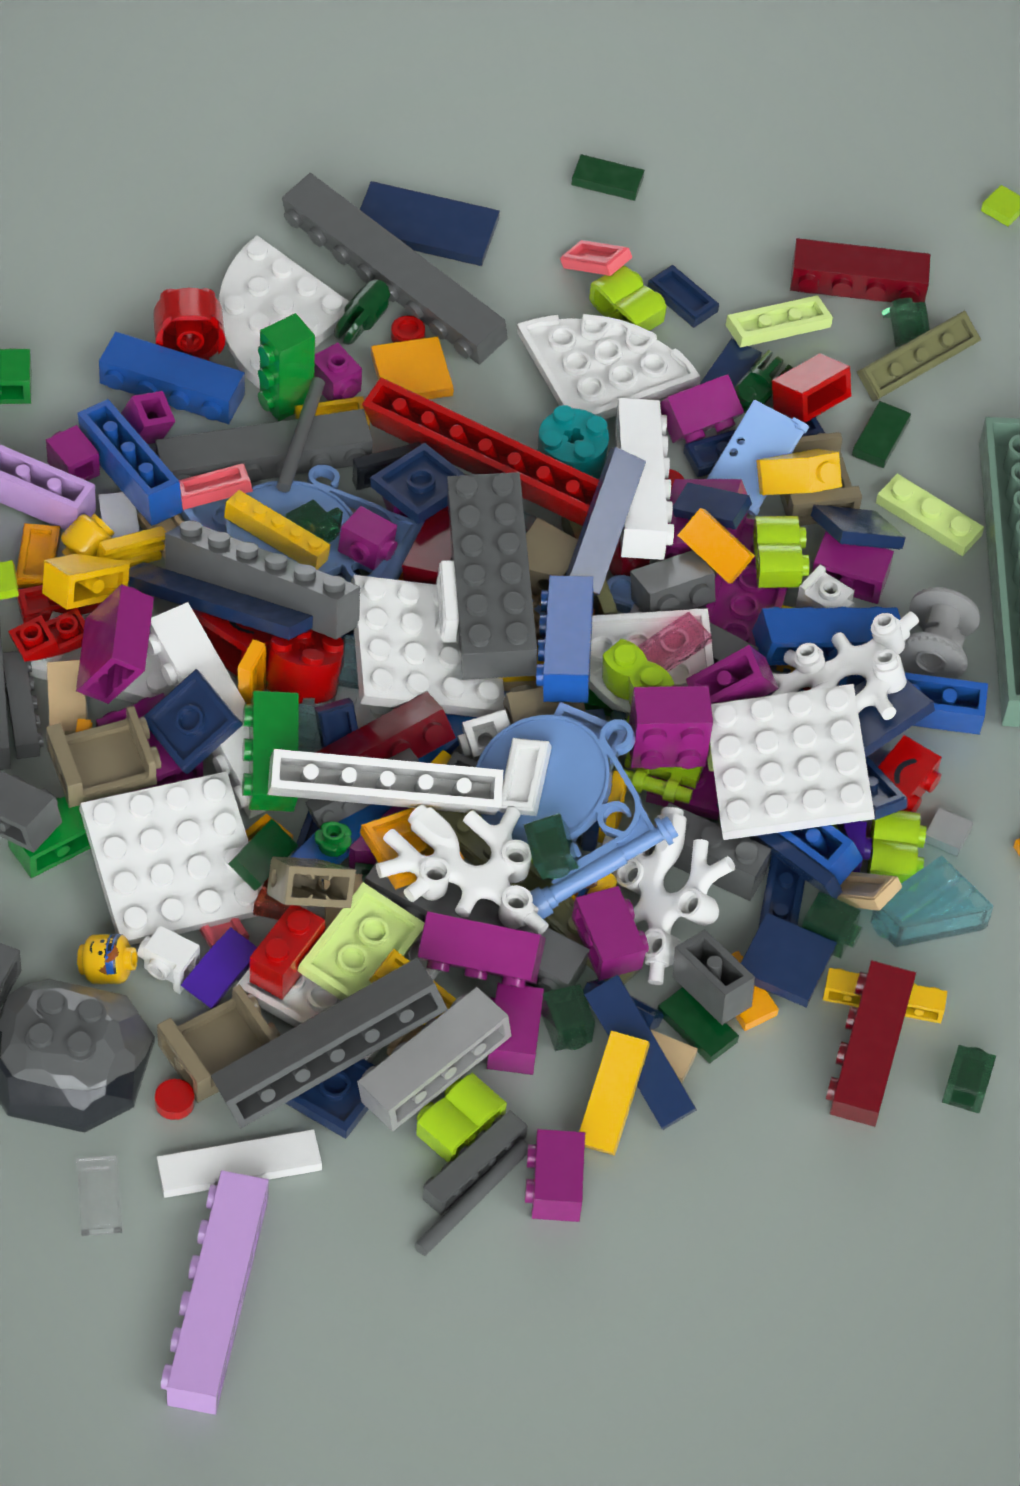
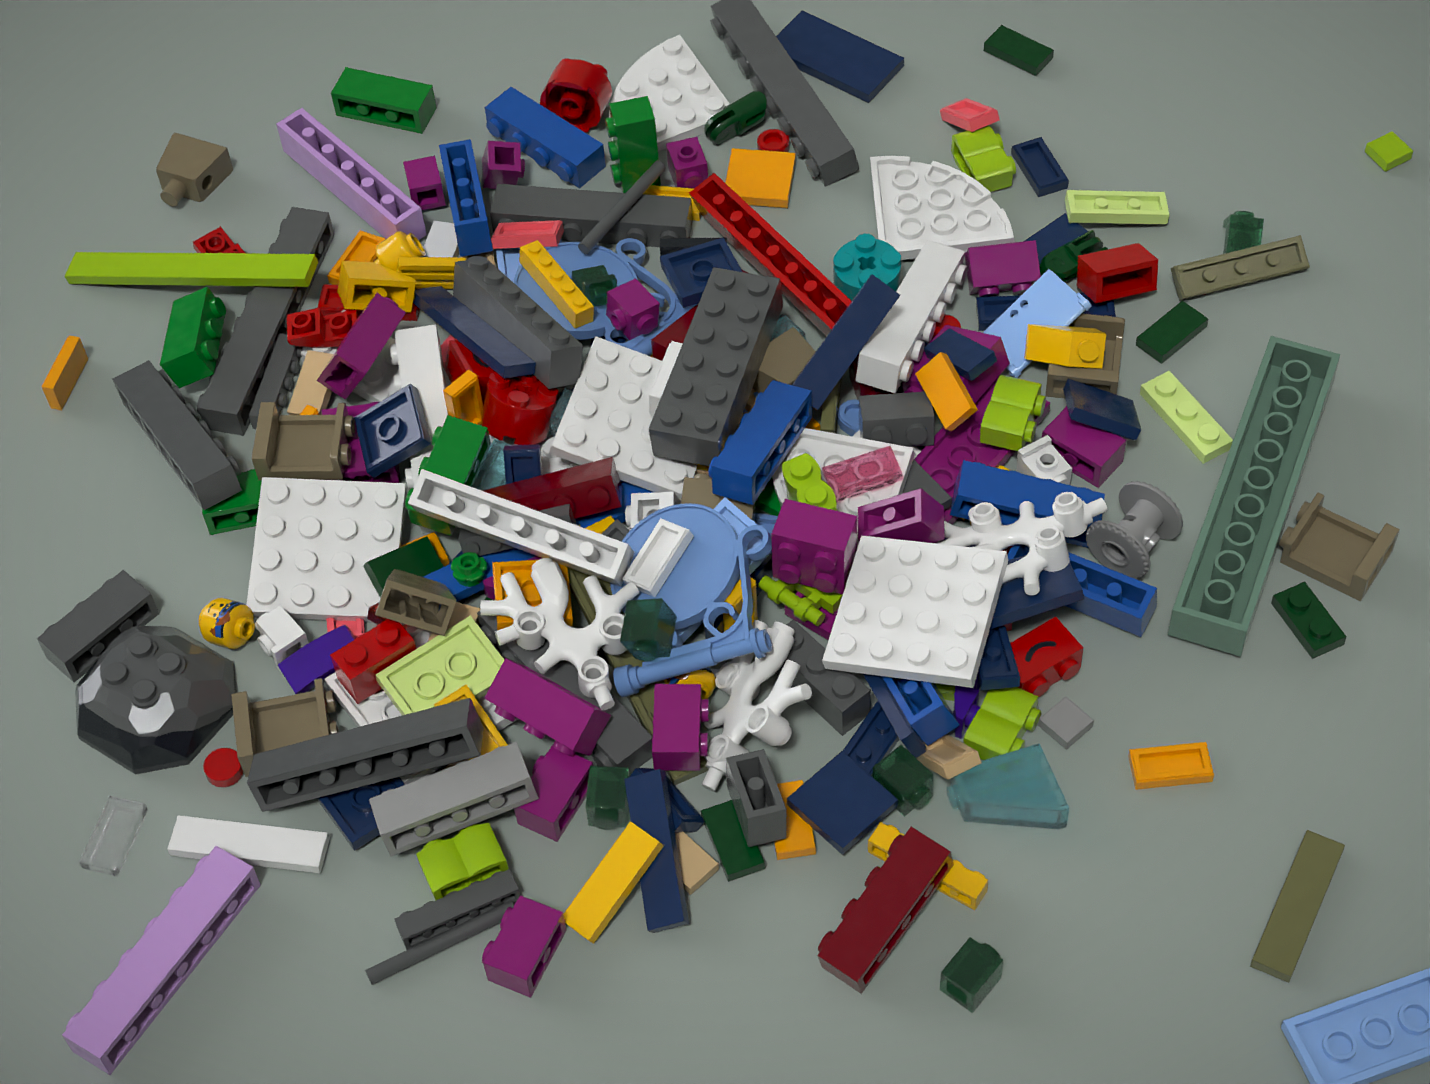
camera: 30 degrees right, 0 degrees up
dark red brick [790,238,931,306] -> none

